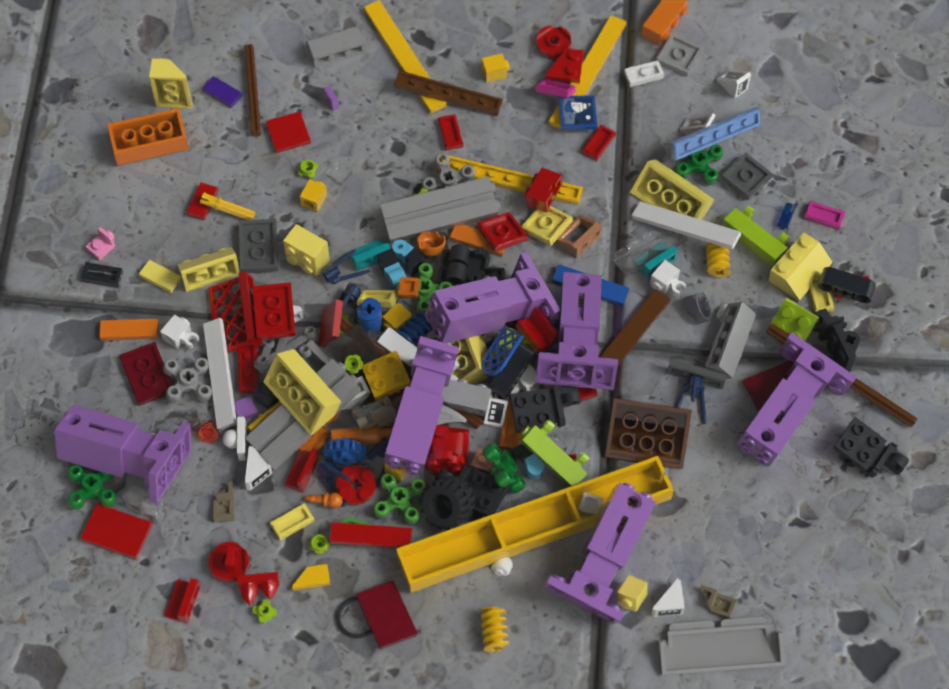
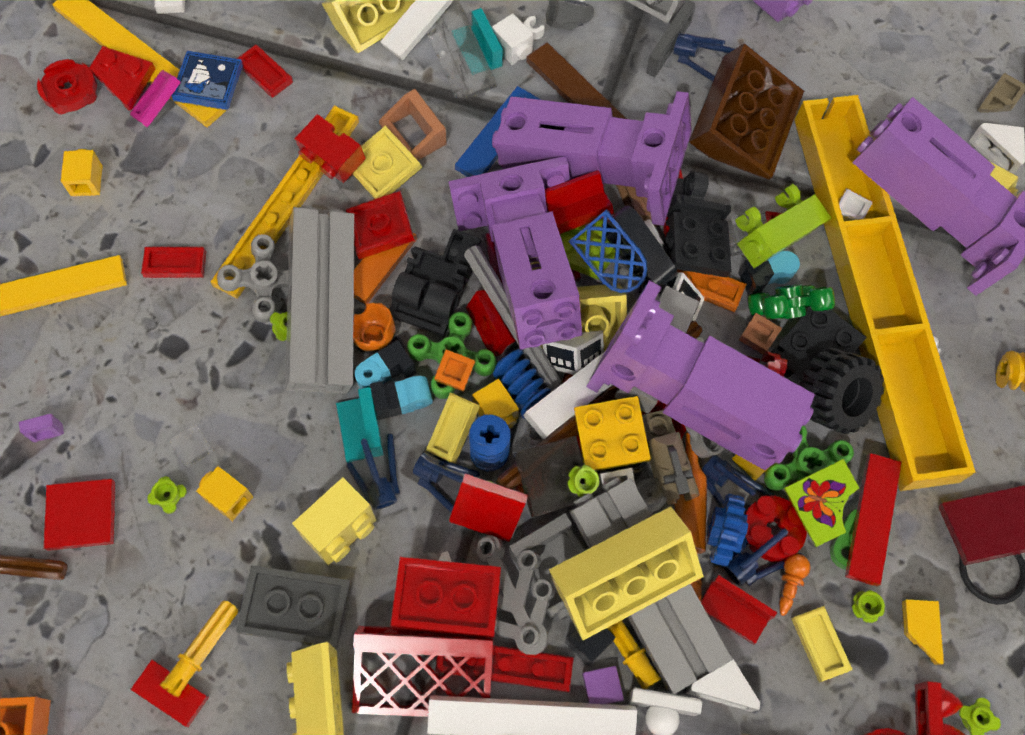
camera: 80 degrees left, 5 degrees up
reddish brown tile [394,70,503,116] -> none
none -> lime tile [784,459,859,547]

